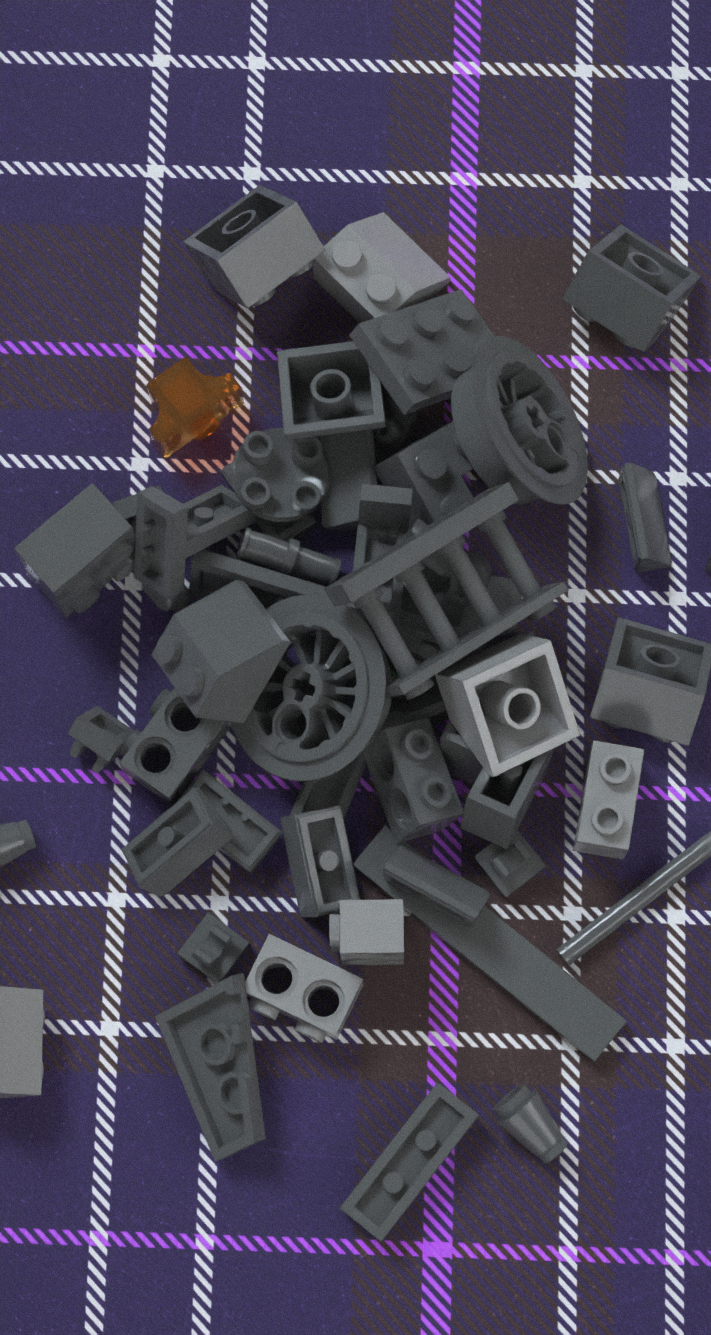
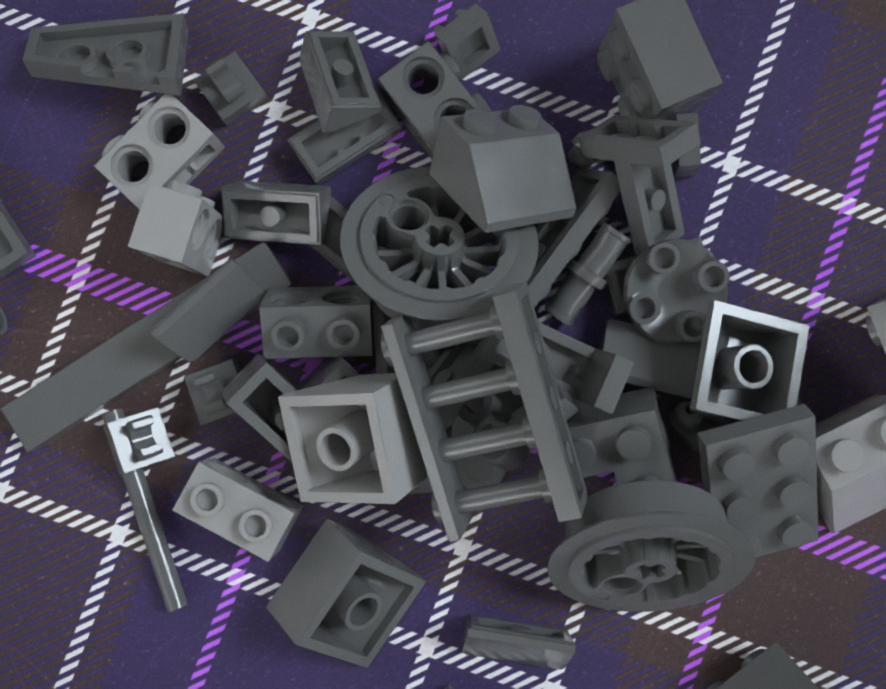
camera: 105 degrees right, 10 degrees up
clear orange brick [146,356,244,459] -> none
none -> tile [103,407,175,475]

